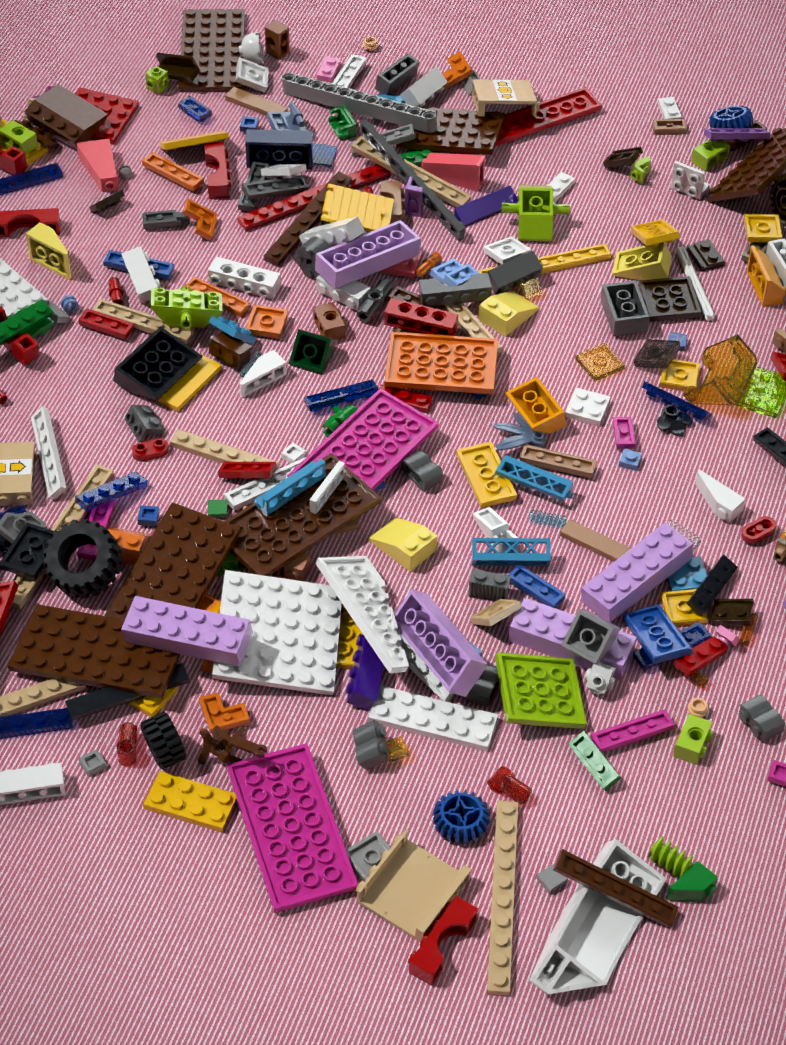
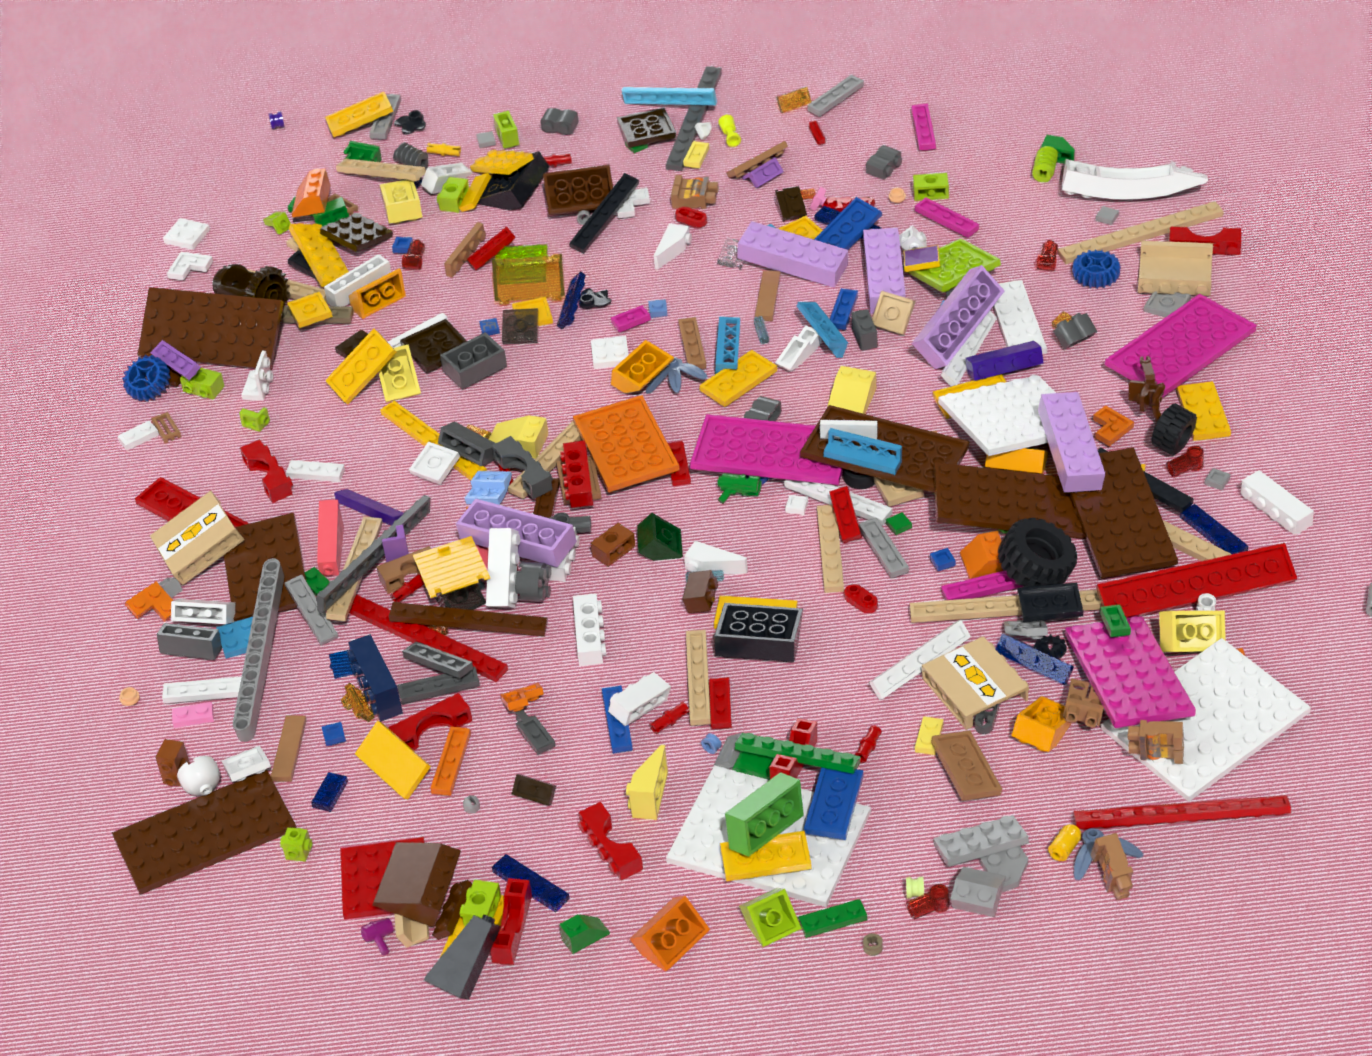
camera: 110 degrees left, 5 degrees down
clear blue plate [75,472,148,511] -> none
coral slope [77,139,118,192] -> none
dark grey bracket [124,405,165,442] -> none
lime slope [151,286,222,329] -> none
dark brown panel [155,52,200,82] -> none
orange tile [185,277,251,317] -> none
dark azure plate [209,316,257,345] -> none
orange plate [246,304,288,339] -> none
white plate [261,164,307,179] -> none
sand blue plate [266,102,308,131] -> none
clear blue plate [304,379,379,411] -> none
white wing [316,556,409,673] -> none
green hinge [328,105,357,141] -> none
lime slope [502,185,570,242] -> none
reddish brown tile [553,849,679,928] -> none
light grey slope [561,609,621,664] -> none
plate [568,731,621,791] -> none
clear yellow tile [575,343,625,381] -> none
dark brown plate [603,147,643,169] -> none
black plate [686,554,738,616] -> none
none -> red arch [240,439,293,503]
none -> light grey plate [859,518,909,578]
none -> tile [904,245,940,272]

